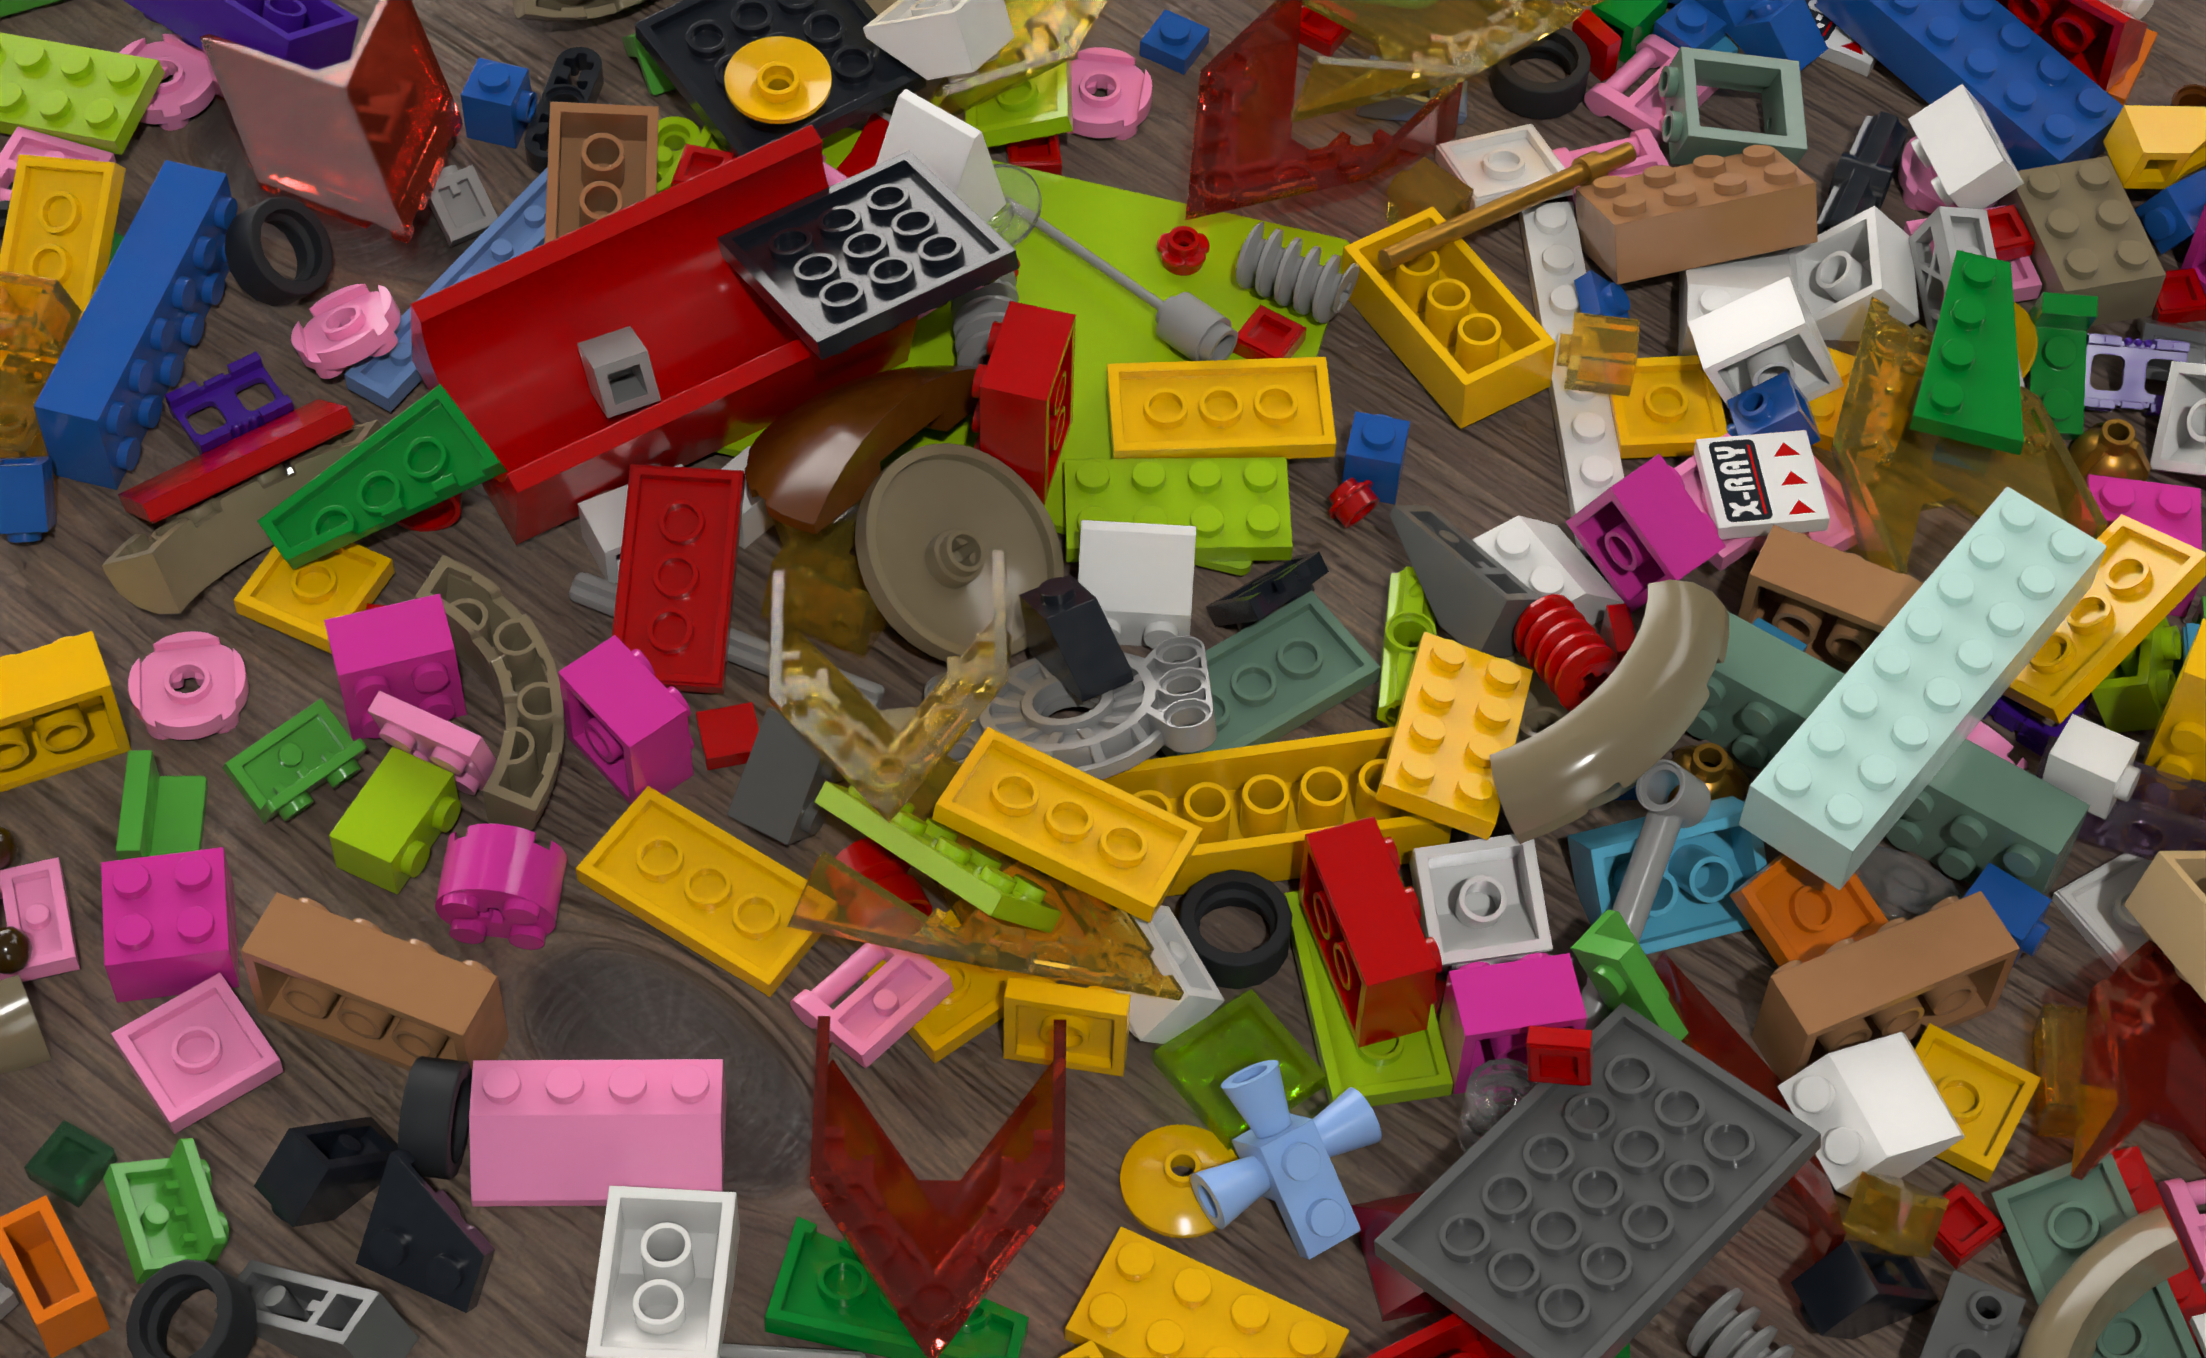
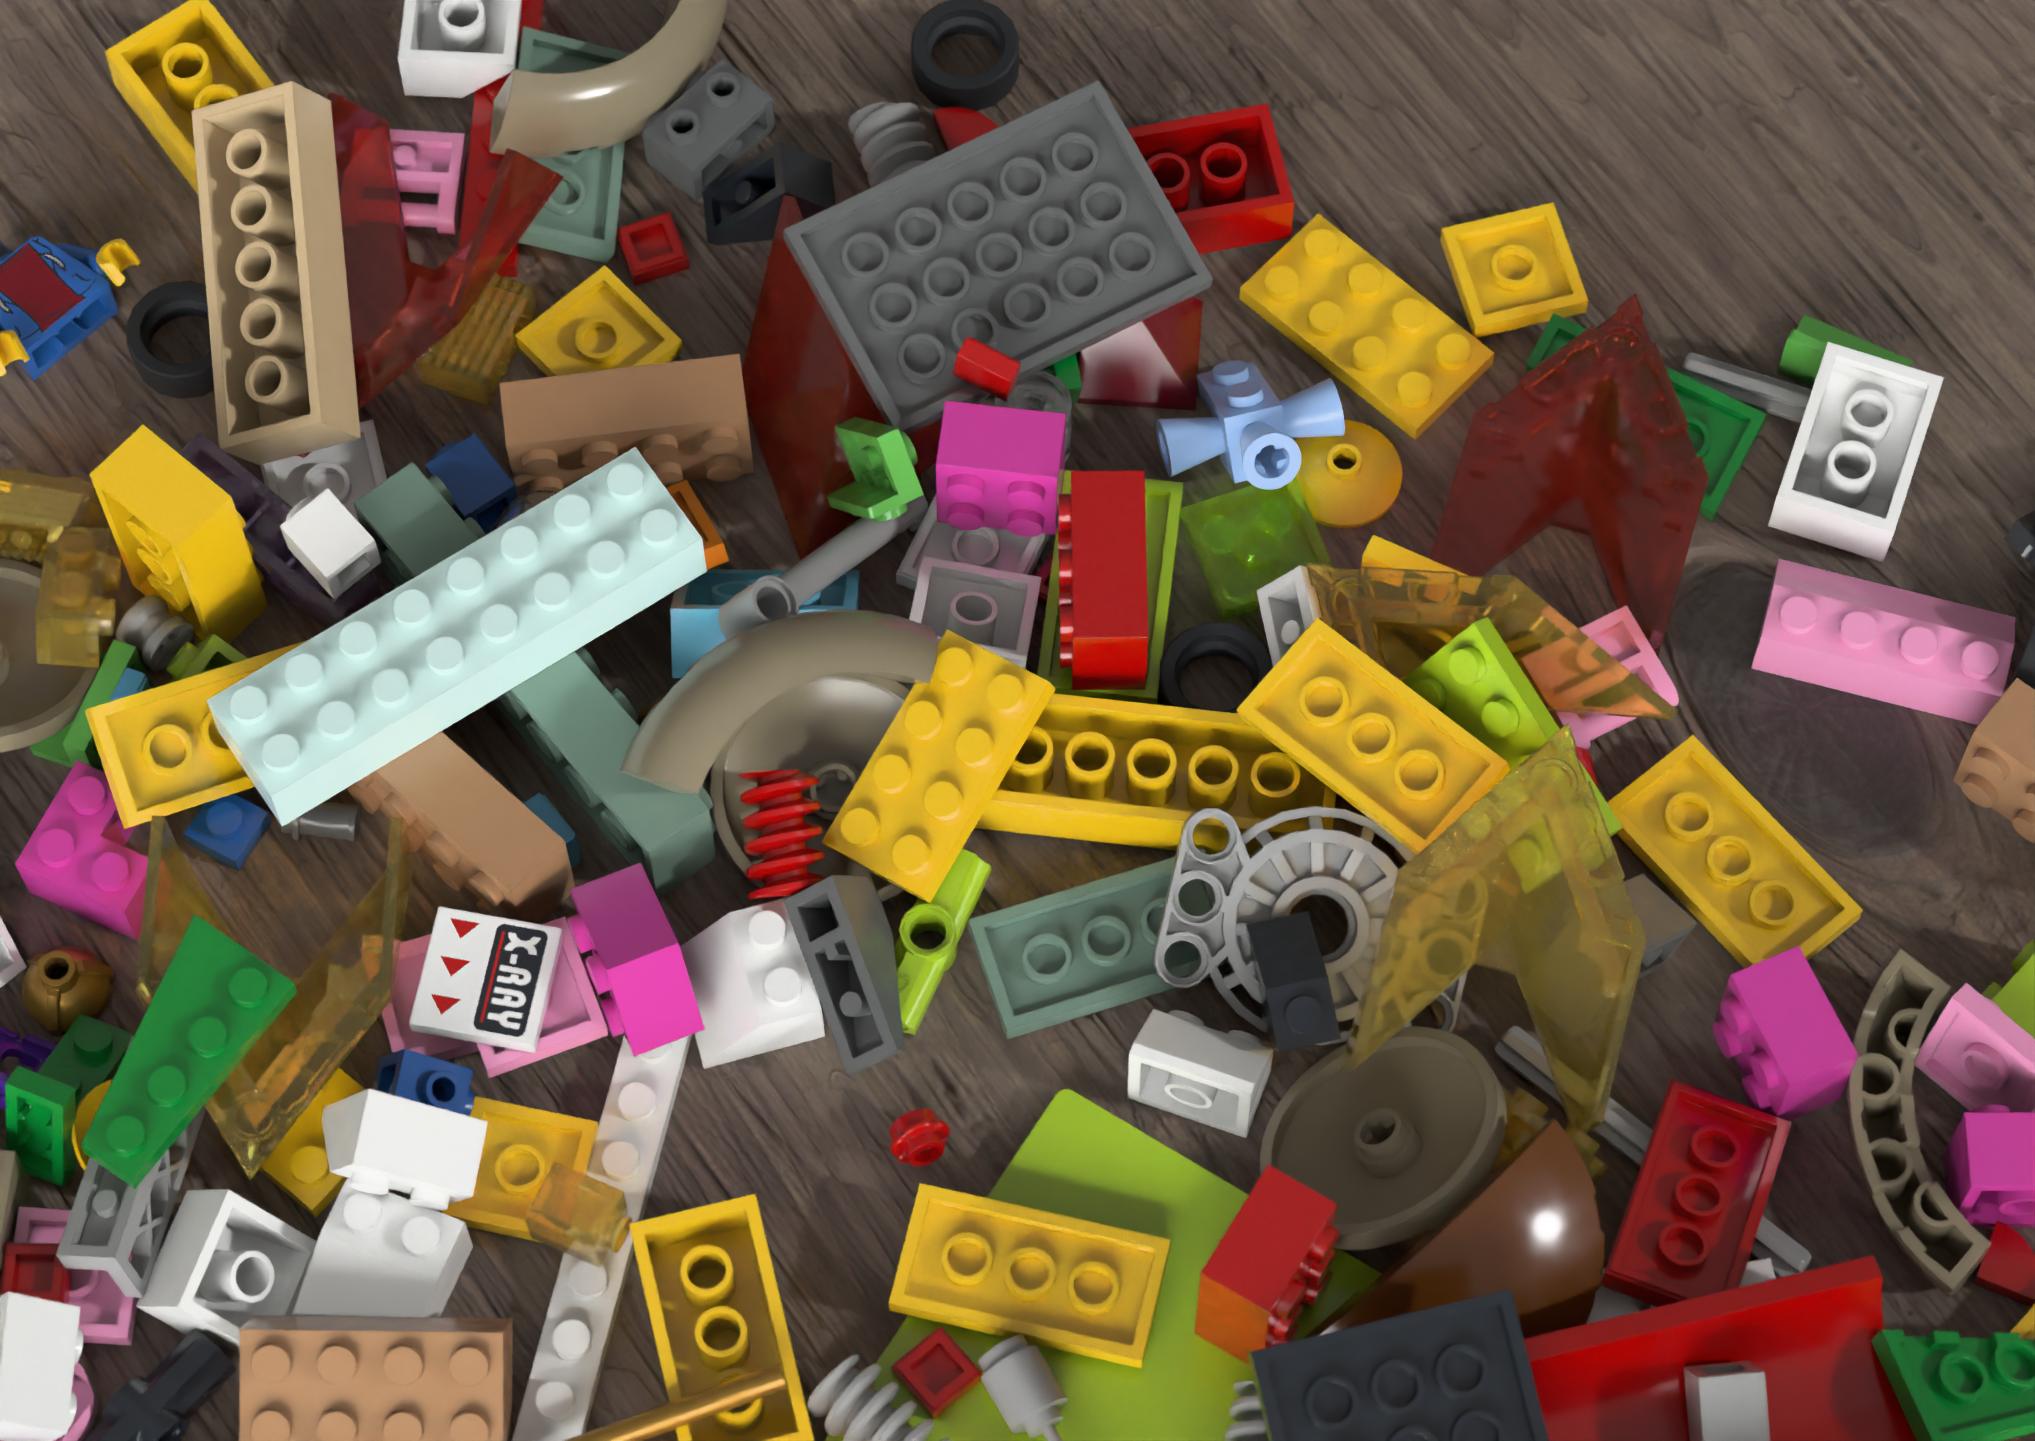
camera: 160 degrees left, 10 degrees up
dark pink brick [435,823,567,950] -> none
red tile [696,702,759,771] -> none
lime plate [1064,457,1293,562] -> none
black wing [1206,552,1329,630] -> none
blue brick [1342,411,1410,505] -> none
blue plate [1574,270,1633,343] -> none
red tile [1600,604,1636,662] -> none
white slope [1778,1032,1965,1202] -> none
clear yellow brick [1841,1171,1949,1258] -> none

